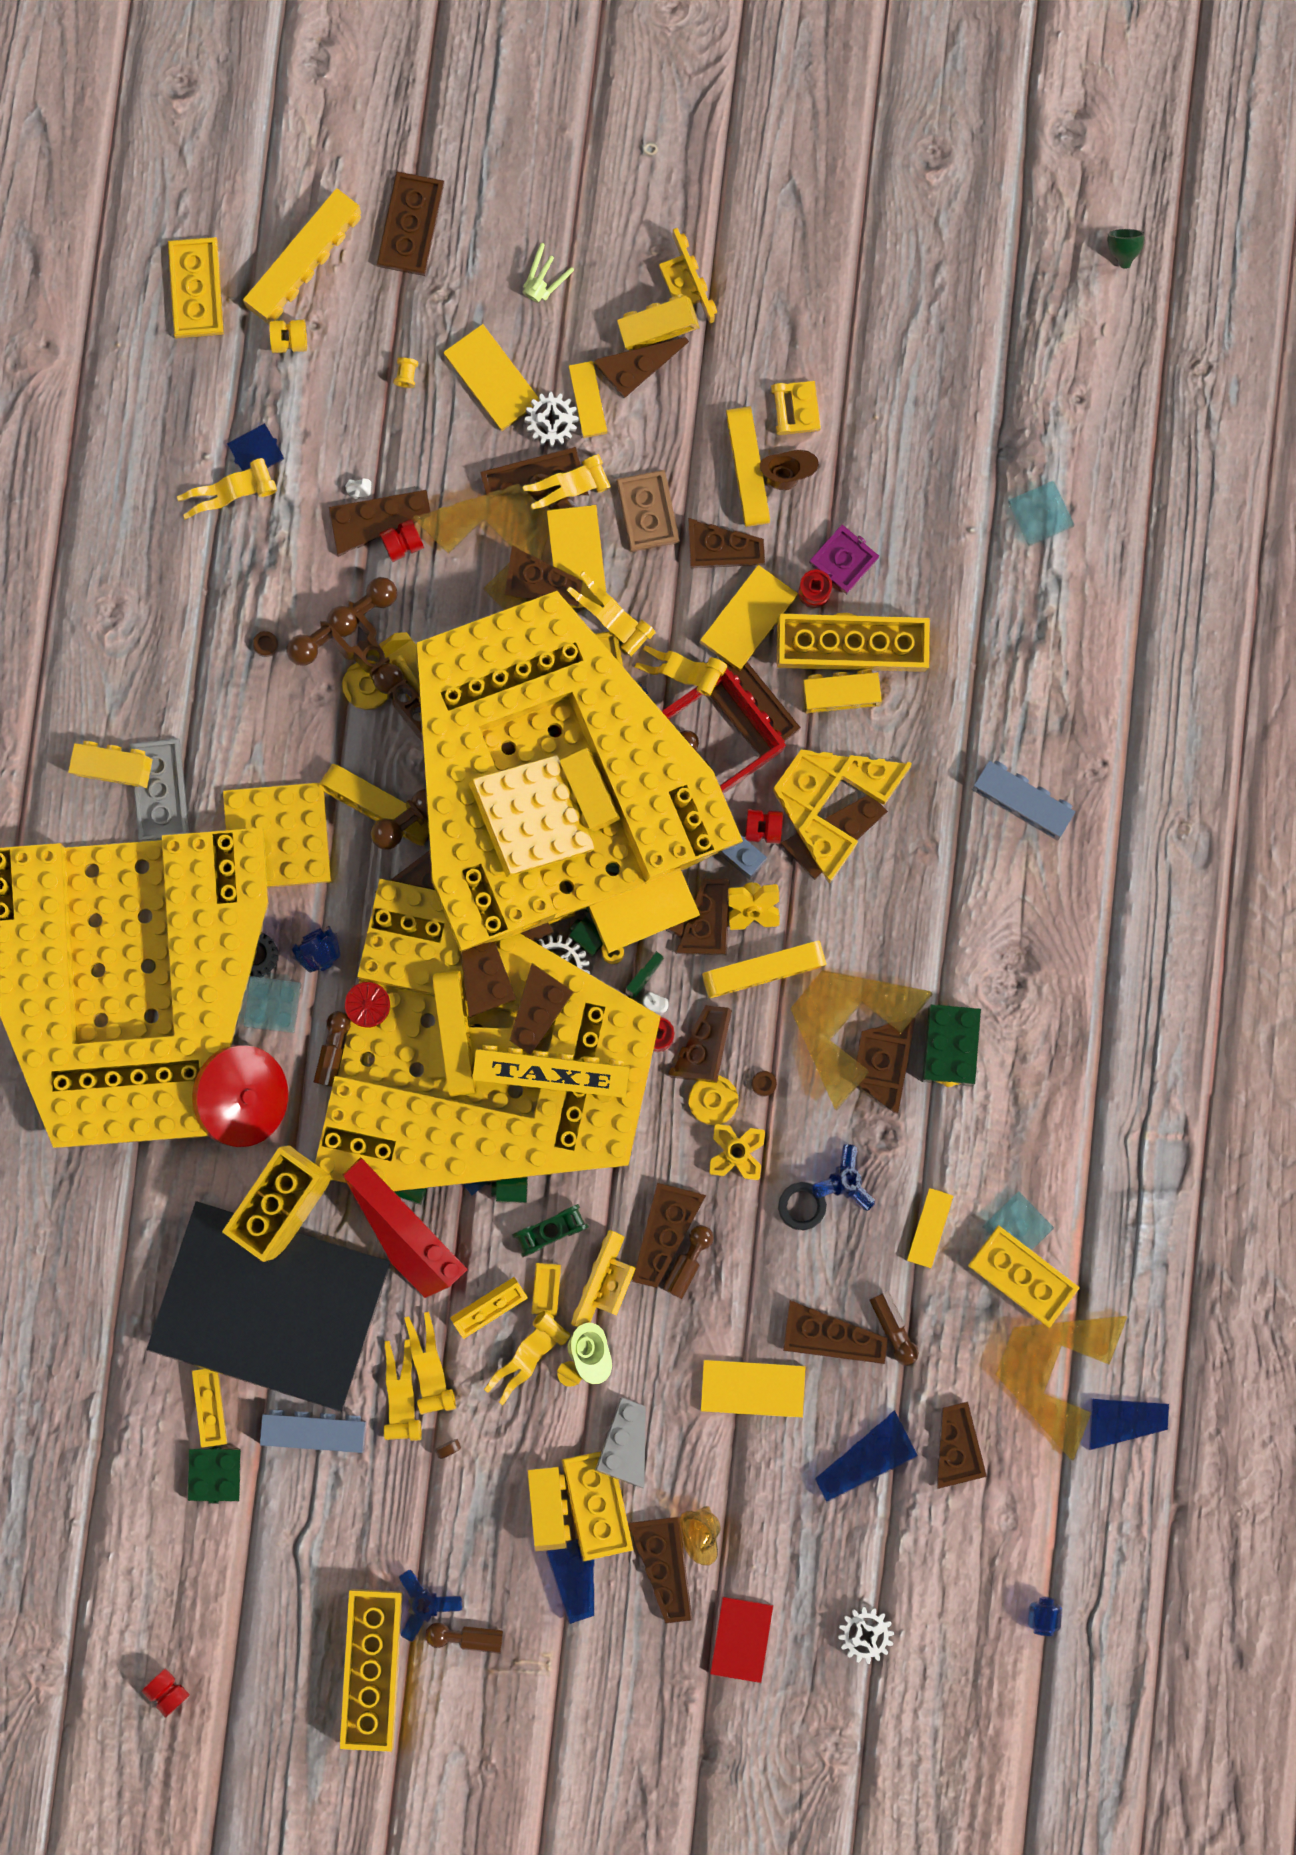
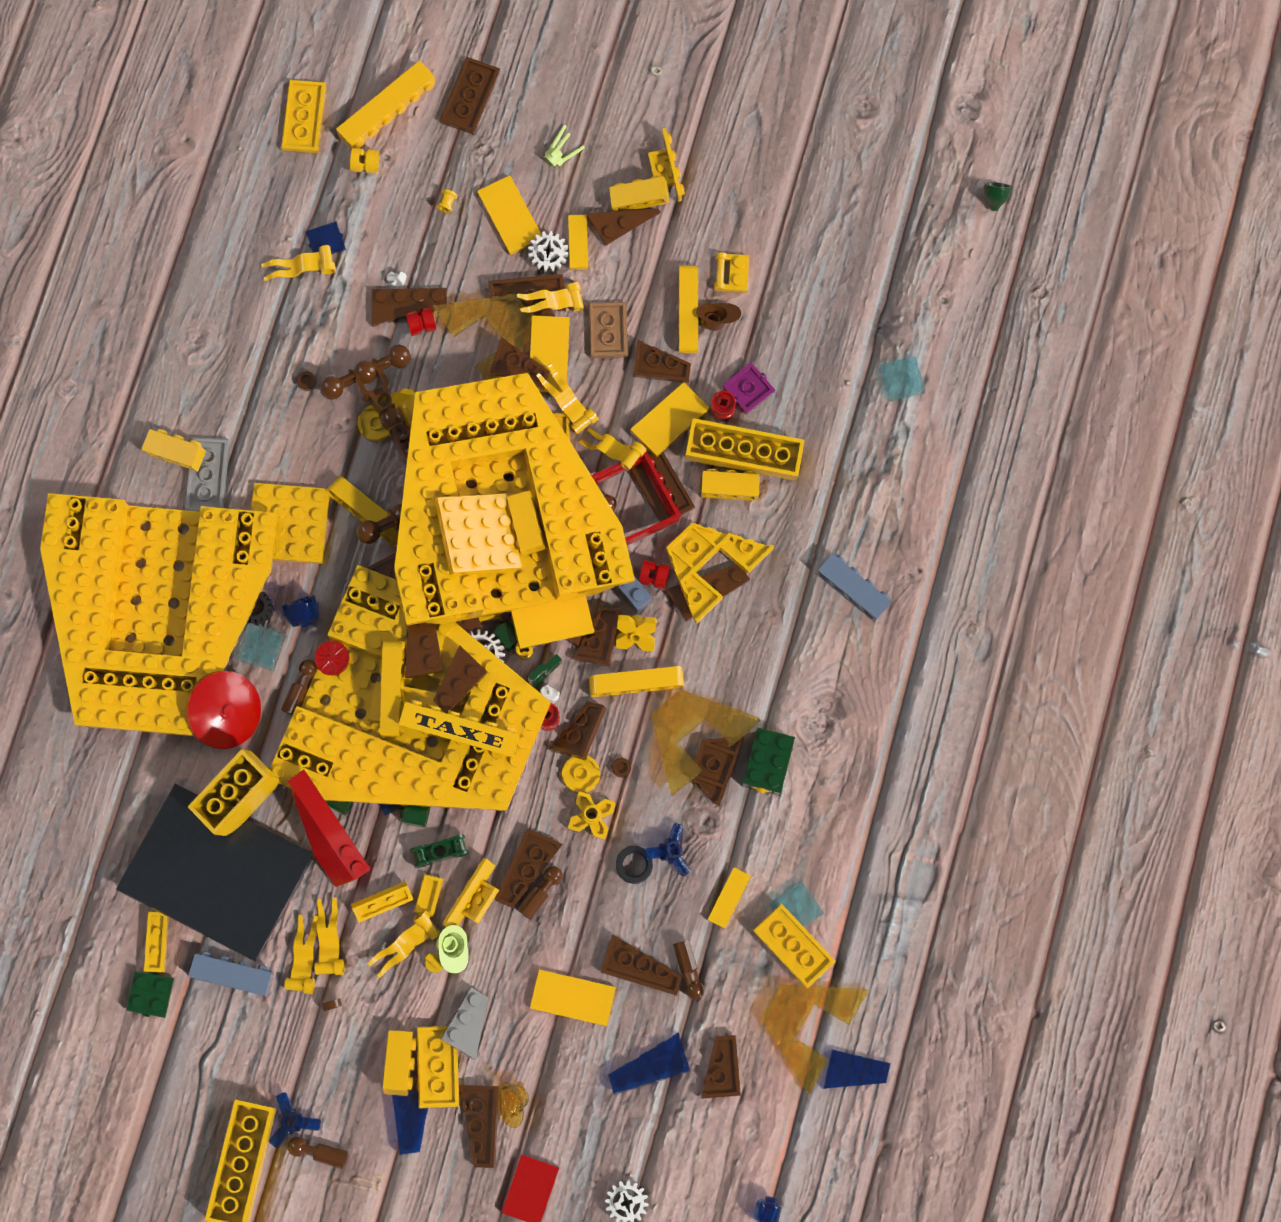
camera: 10 degrees right, 5 degrees down
red wheel [141,1668,190,1718] -> none

